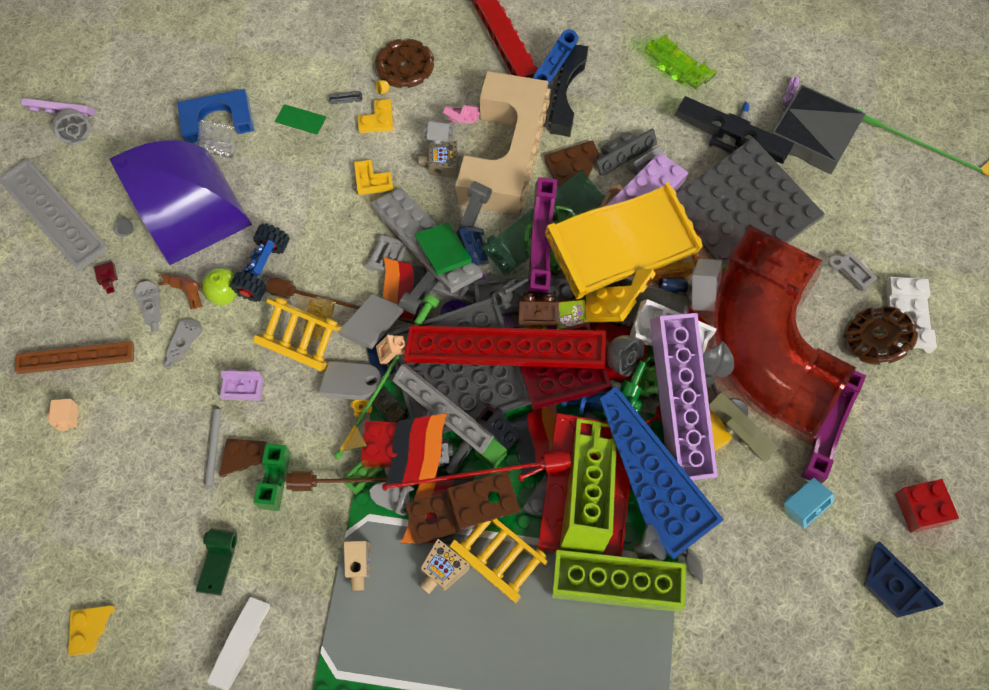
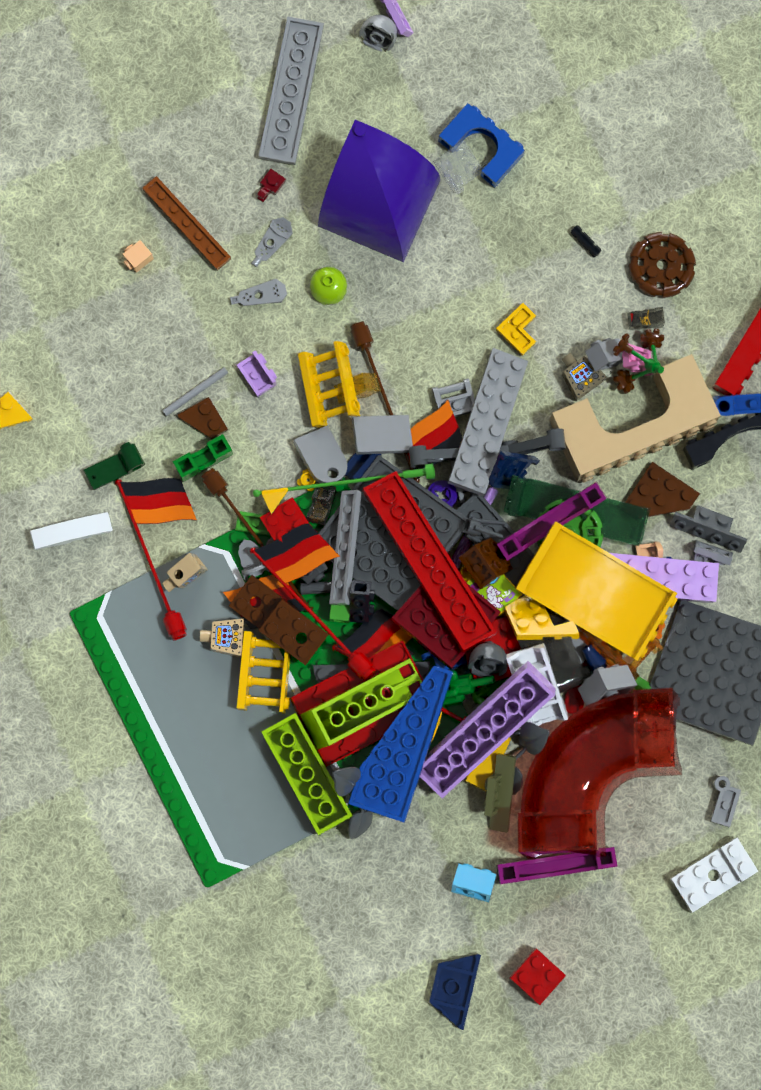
camera: 50 degrees right, 15 degrees up
dark grey piece [114,217,134,237] -> none
dark orange arm [158,274,203,310] -> none
black plate [229,223,290,302] -> none
green sticker [274,104,327,135] -> none
yellow plate [358,99,393,133] -> none
yellow hinge [376,80,390,95] -> none
light nougat bracket [376,335,406,364] -> none
green tile [415,222,472,276] -> none
reddish brown plate [844,306,918,365] -> none
none -> flag [115,478,197,641]
none -> reddish brown plant [613,328,665,394]
none -> clear smoke leg [627,307,665,330]

